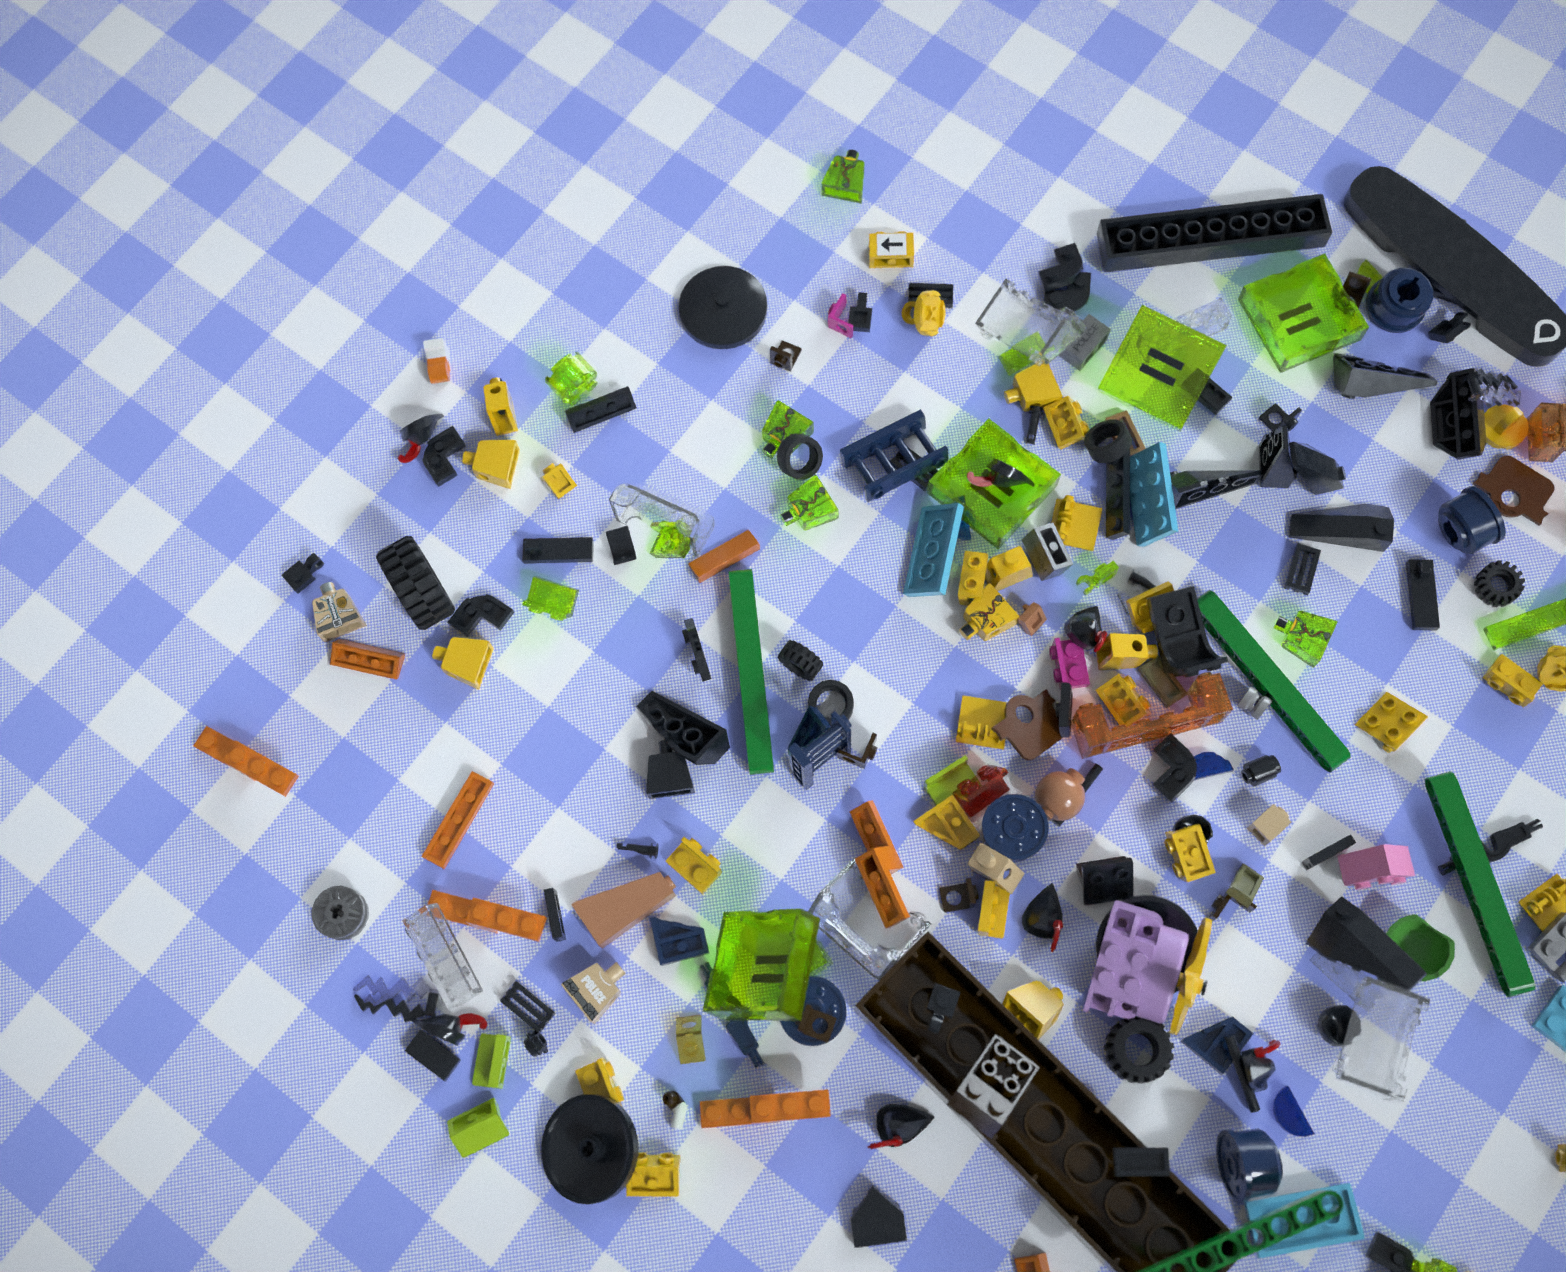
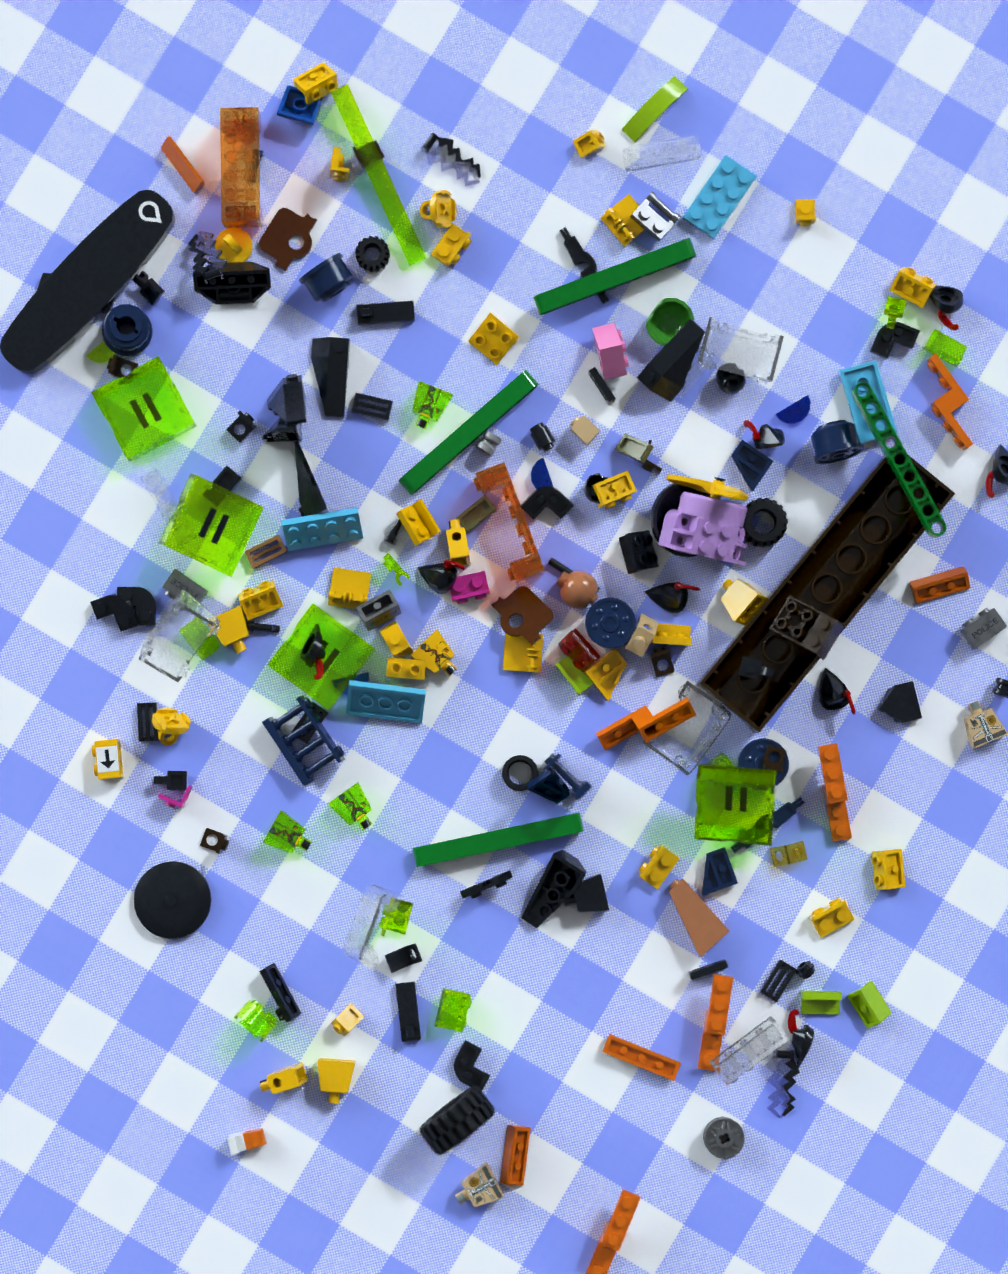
camera: 105 degrees left, 15 degrees up
black plate [281,553,325,594] -> none
black piece [398,414,444,463] -> none
black tile [404,1030,461,1082] -> none
black plate [422,426,466,487] -> none
yellow torso [432,637,494,690] -> none
black dish [541,1094,639,1205] -> none
tan torso [561,962,626,1024] -> none
black piece [616,843,659,859] -> none
arm [662,1091,687,1130] -> none
orange slope [688,530,760,583] -> none
black tyre [776,434,823,480] -> none
black tyre [777,640,824,681] -> none
clear neon green torso [821,149,865,204] -> none
dark brown bracket [837,732,878,769] -> none
nougat tile [1018,602,1047,636] -> none
black plate [1055,683,1073,738] -> none
black tyre [1084,419,1132,463] -> none
yellow bracket [1095,673,1152,730] -> none
black brick [1096,194,1332,273] -> none
black plate [1106,448,1130,540] -> none
black tile [1112,1147,1171,1176] -> none
black bracket [1146,586,1228,677] -> none
black bar [1224,1034,1260,1113] -> none
black wedge [1333,353,1438,399] -> none

